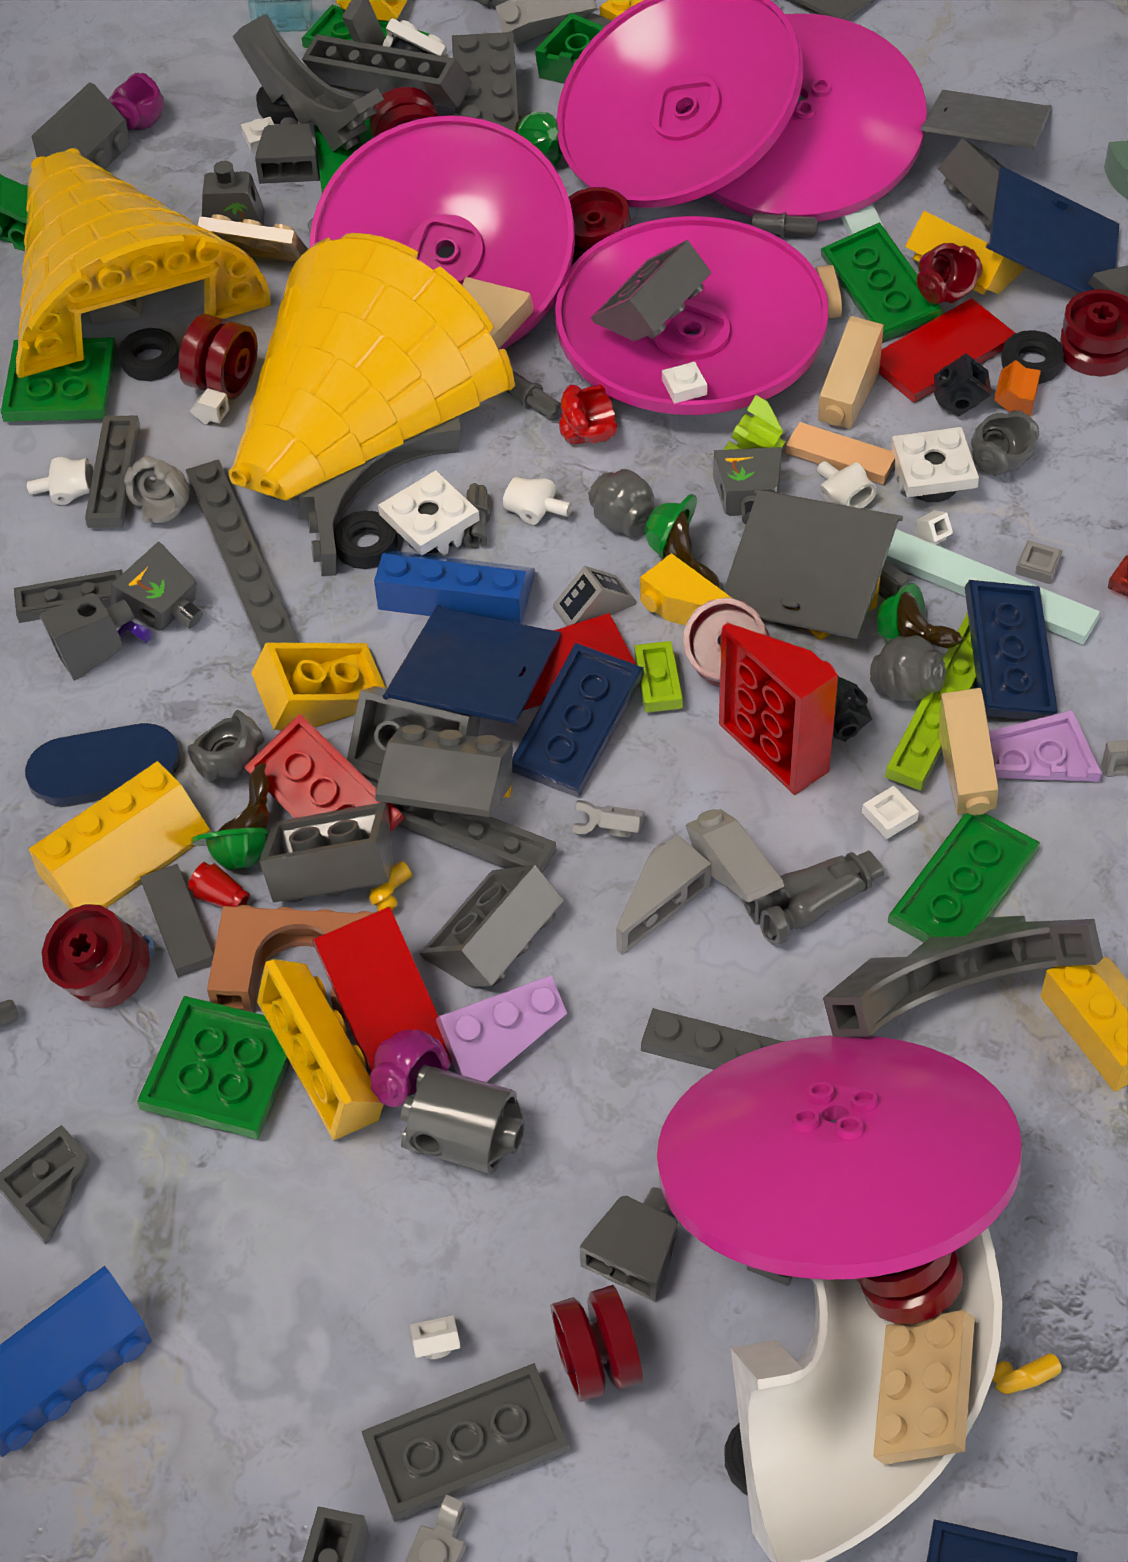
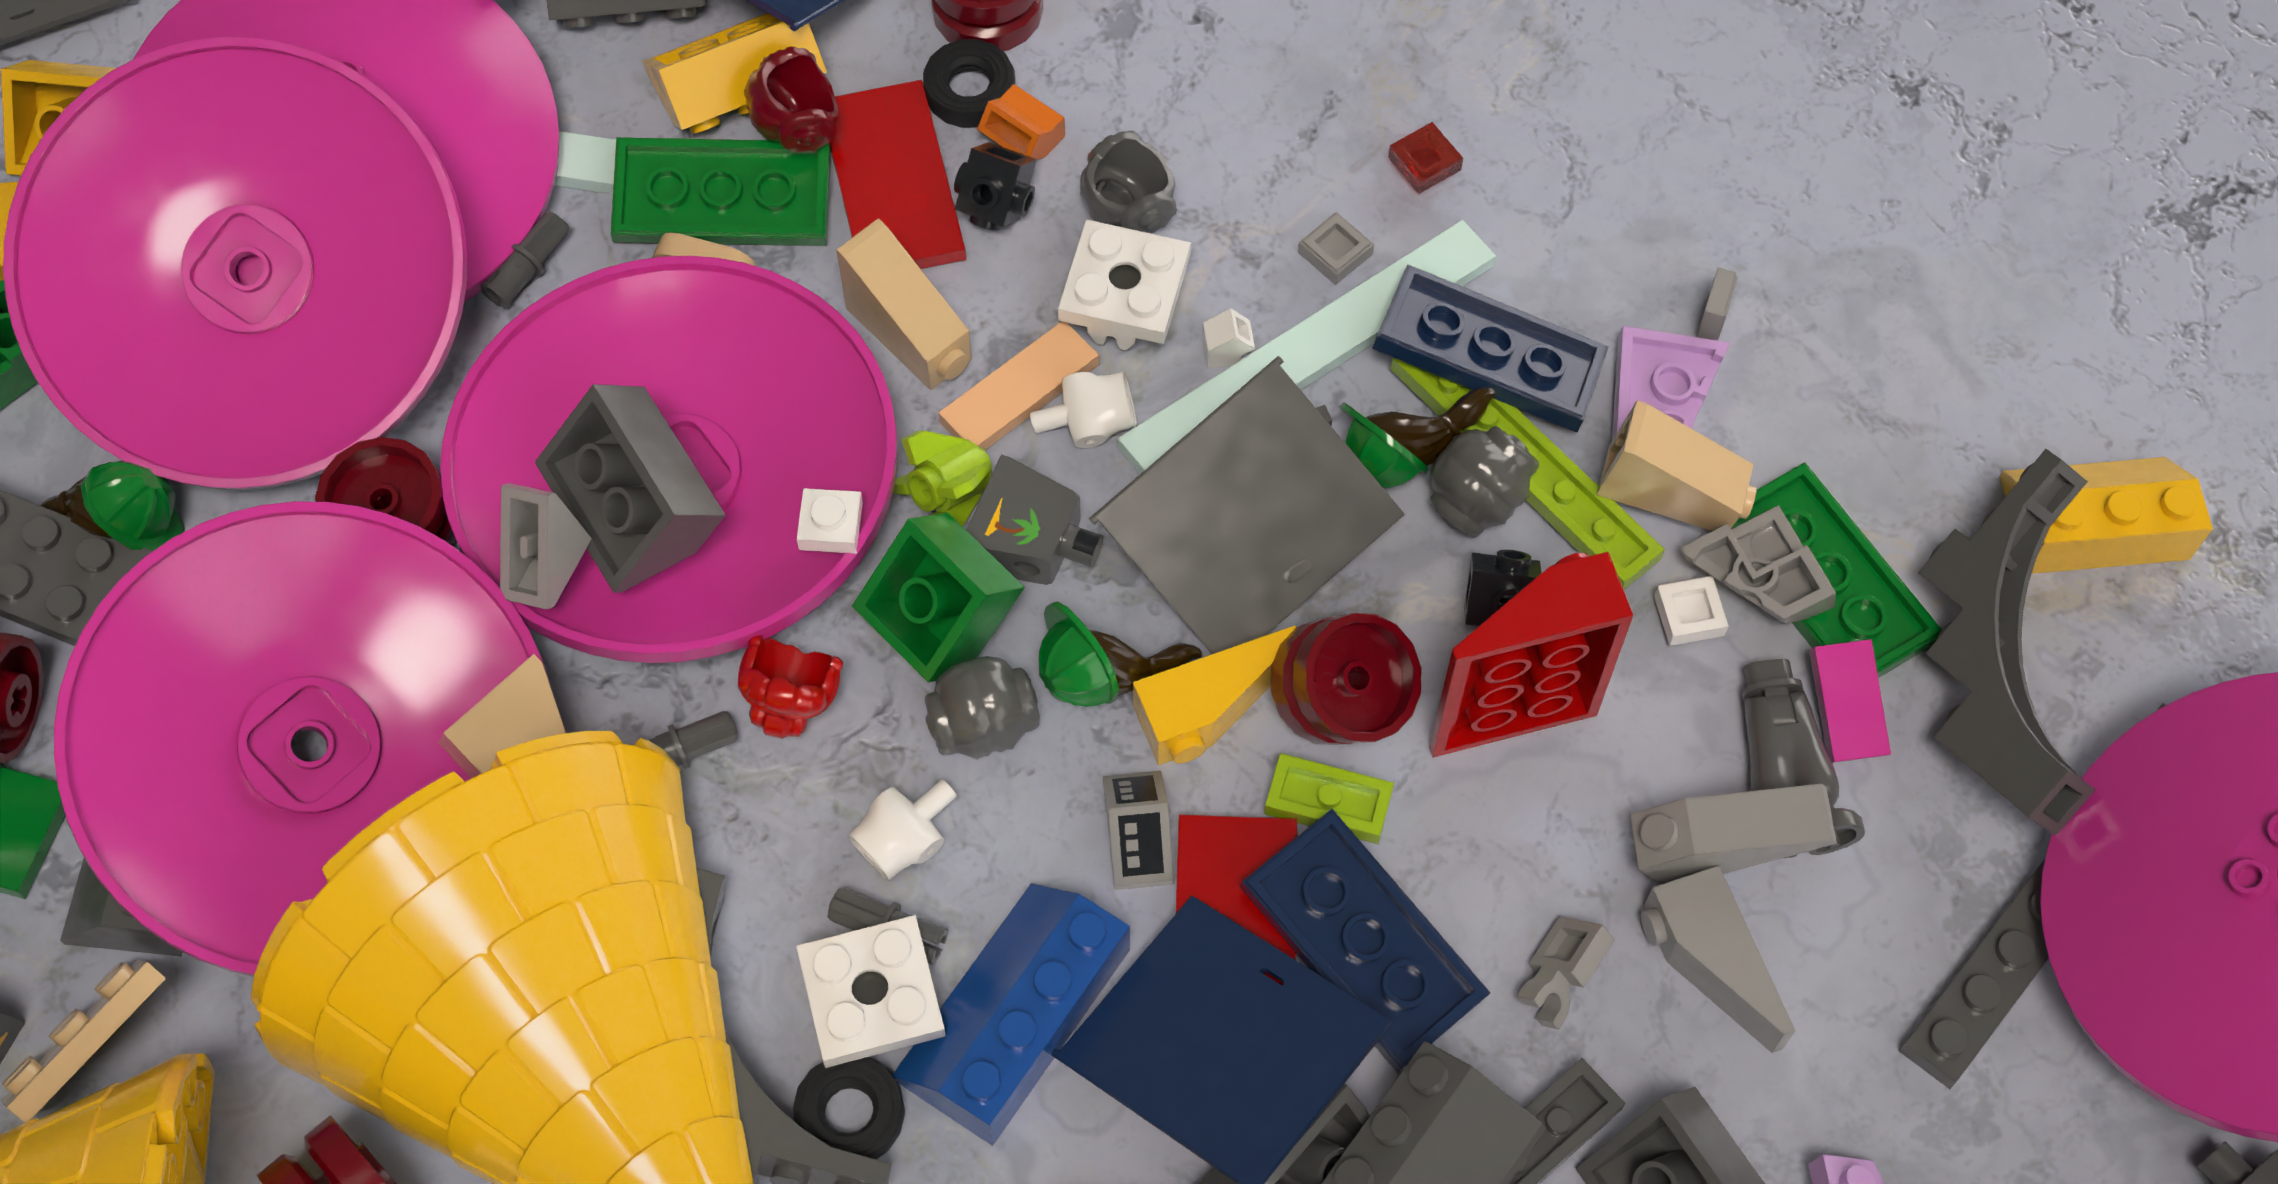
camera: 70 degrees left, 10 degrees up
none -> light grey slope [500,483,592,610]
none -> green brick [852,512,1025,683]
none -> light grey slope [1681,505,1836,623]
none -> dark pink tile [1809,639,1891,763]

